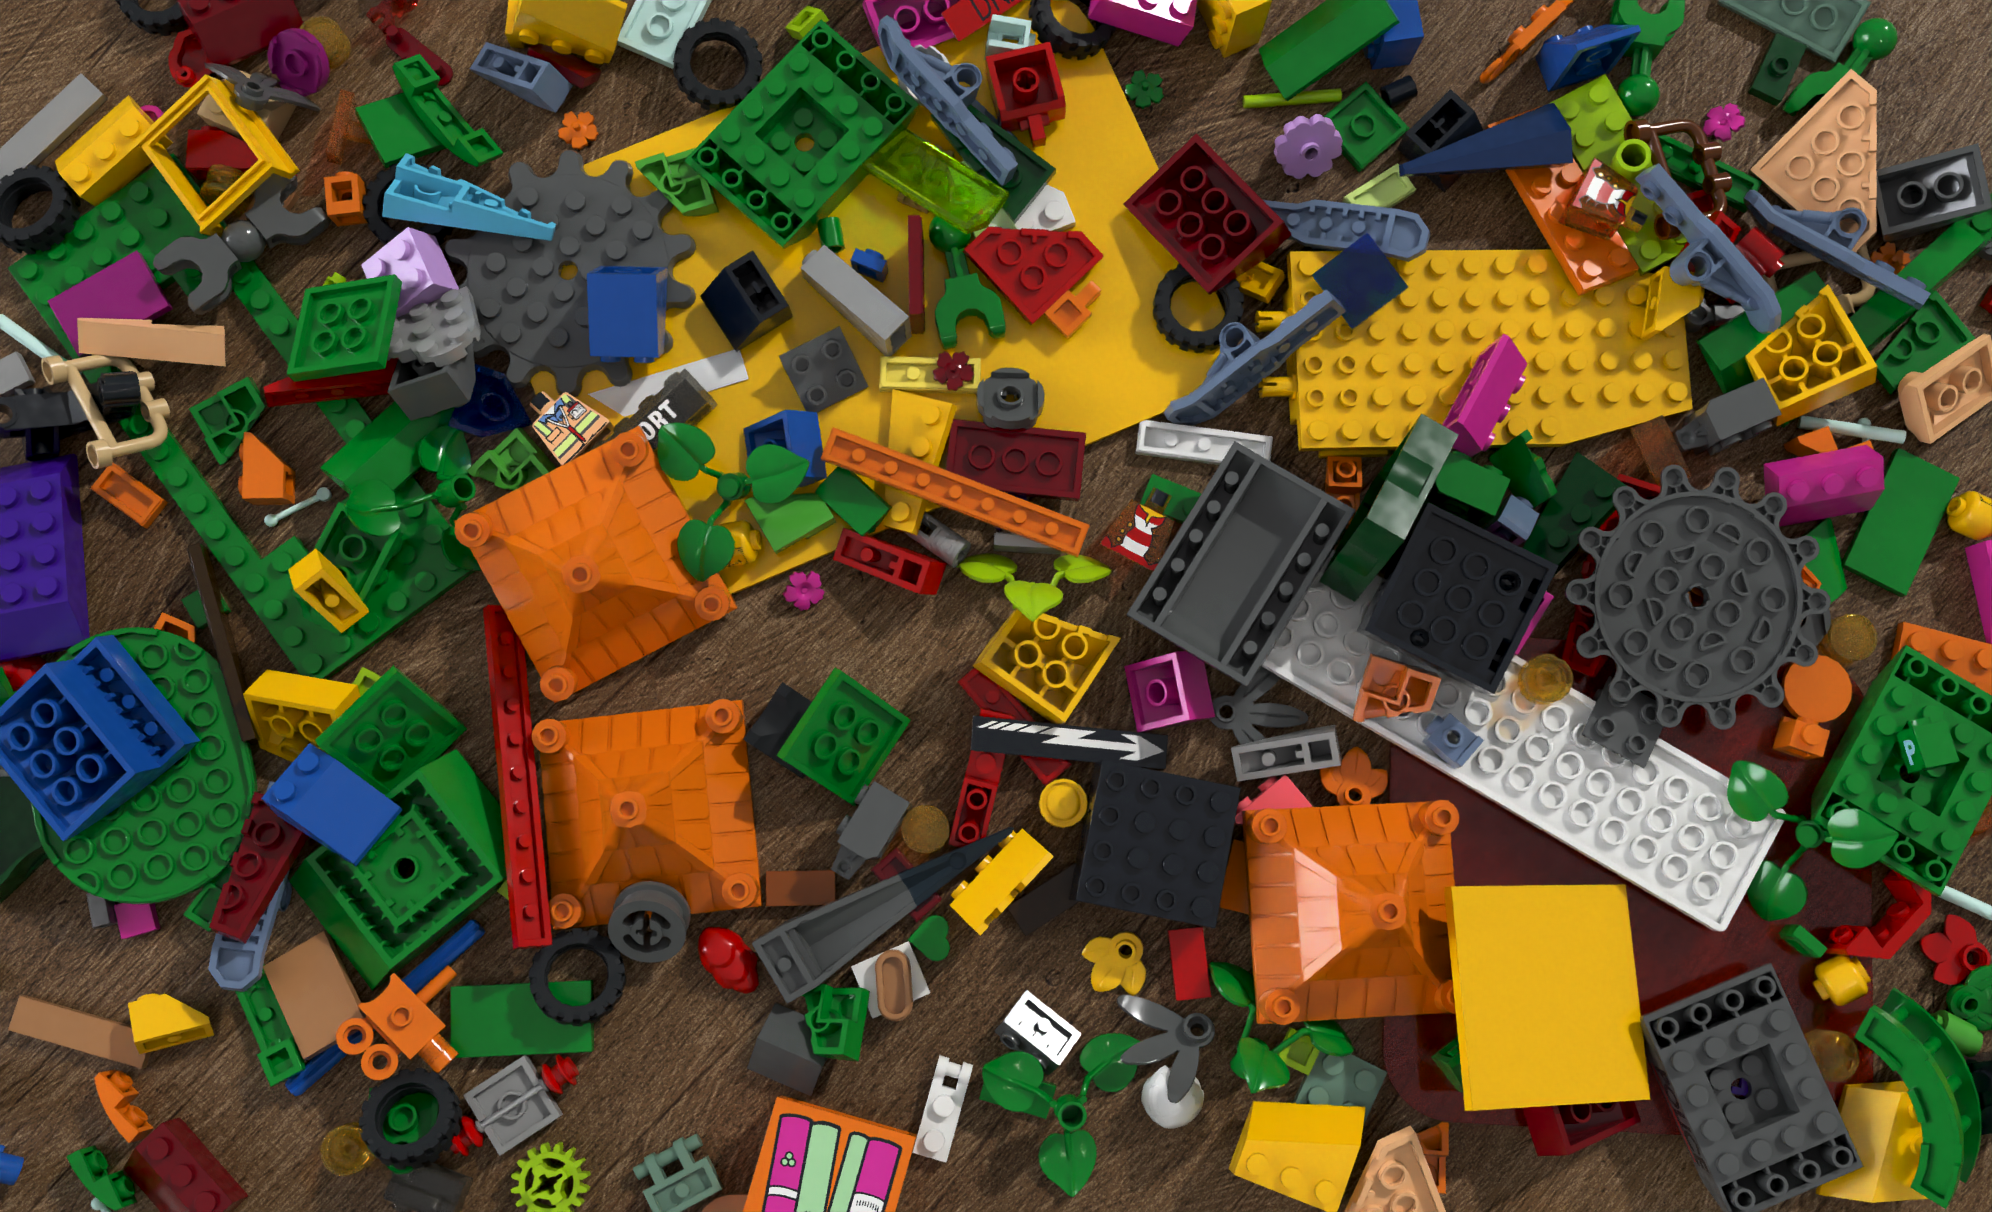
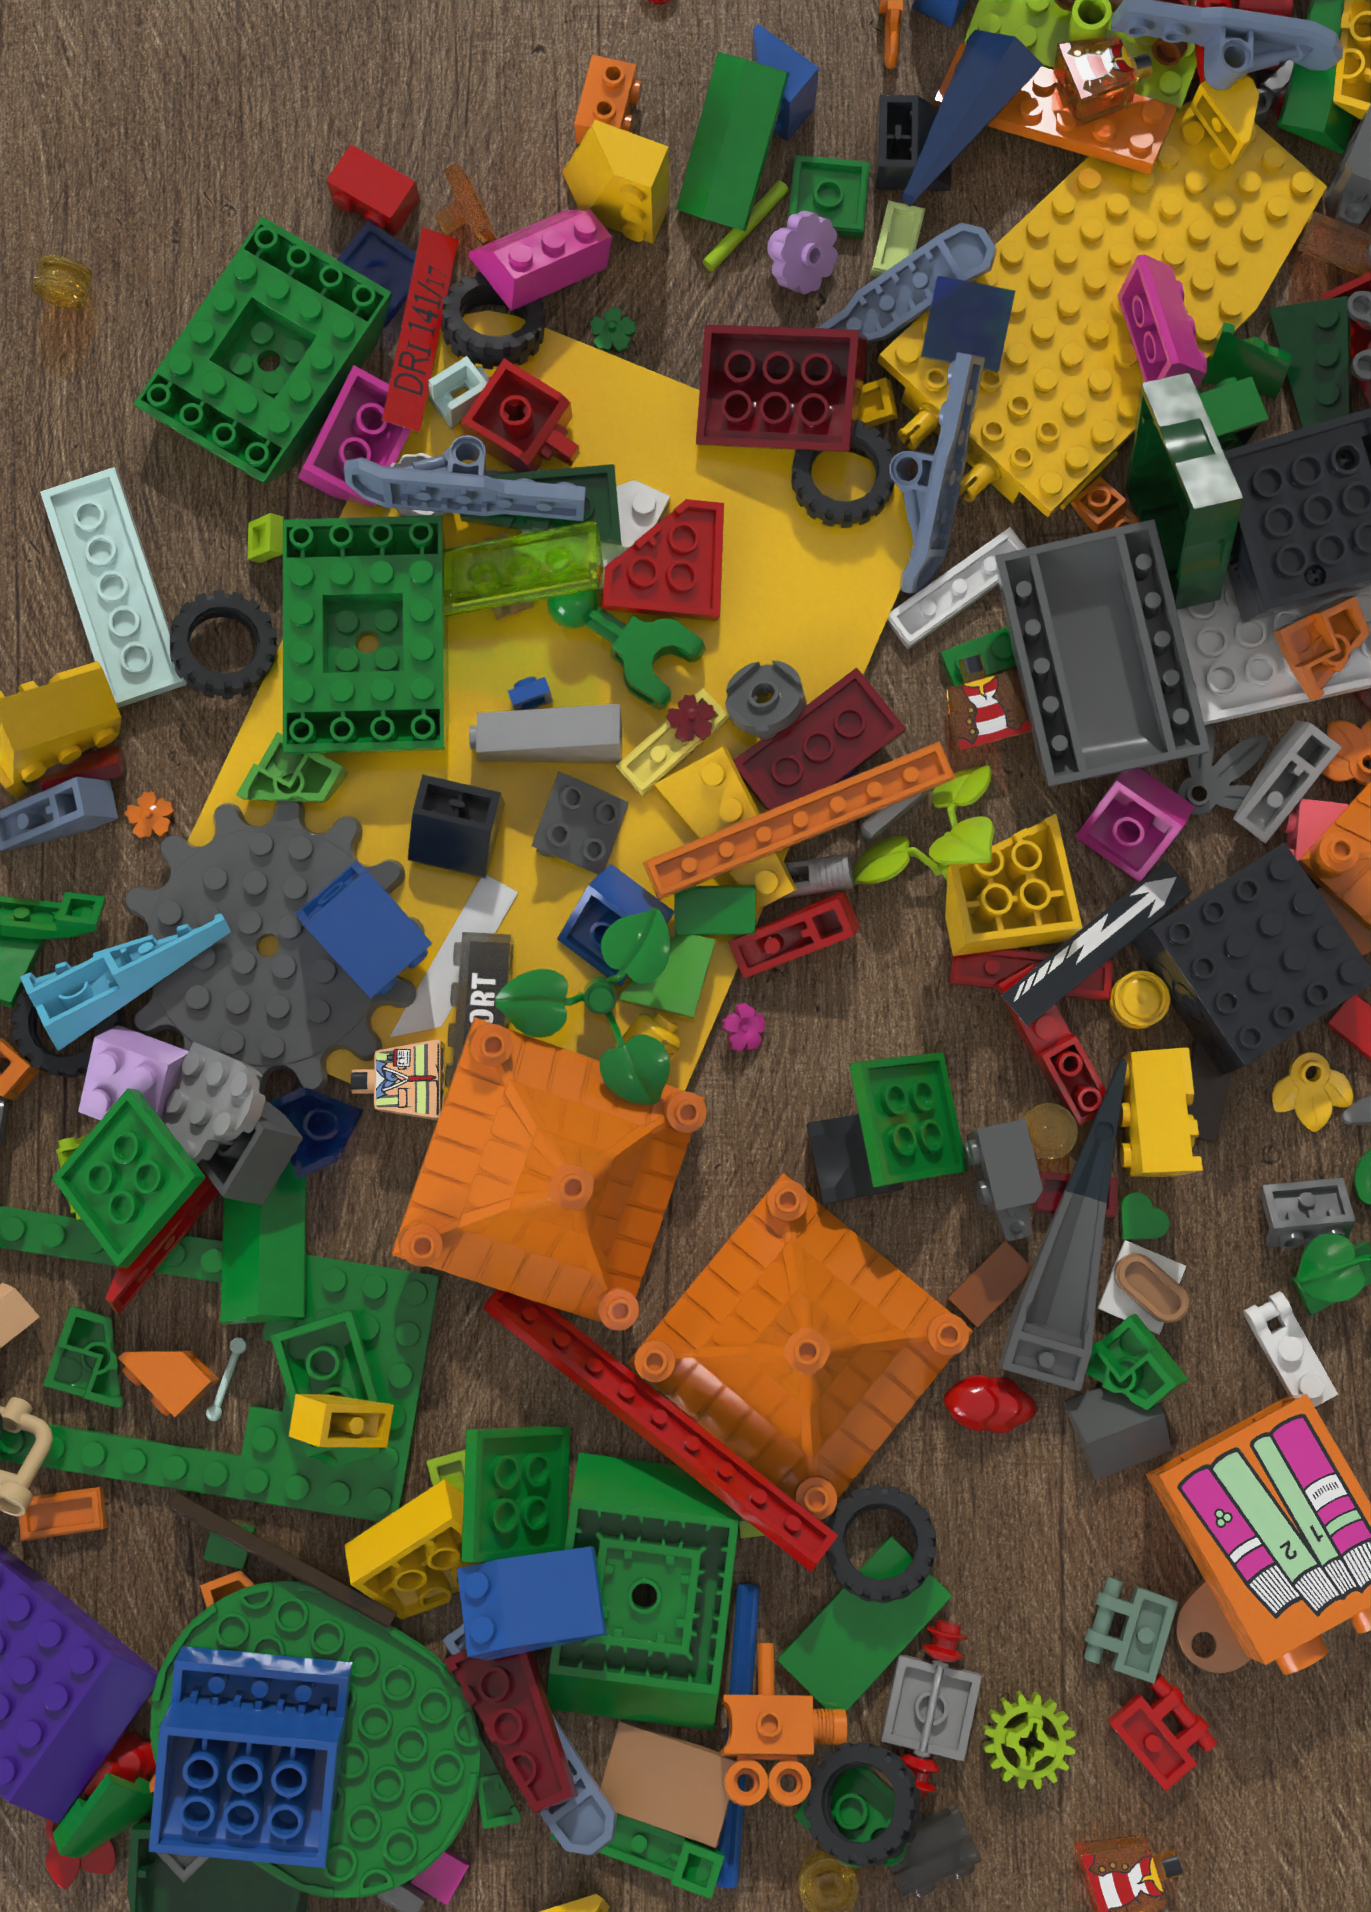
camera: 40 degrees left, 0 degrees up
green plant [344,422,482,571] -> none
bright green slope [467,428,556,491] -> none
dark grey wheel [608,881,691,963] -> none
green hinge [817,217,845,253] -> none
dark red tile [908,215,925,334] -> none
orange plate [1044,281,1101,339] -> none
black hinge [1380,75,1418,108] -> none
sand blue slope [1483,494,1539,546] -> none

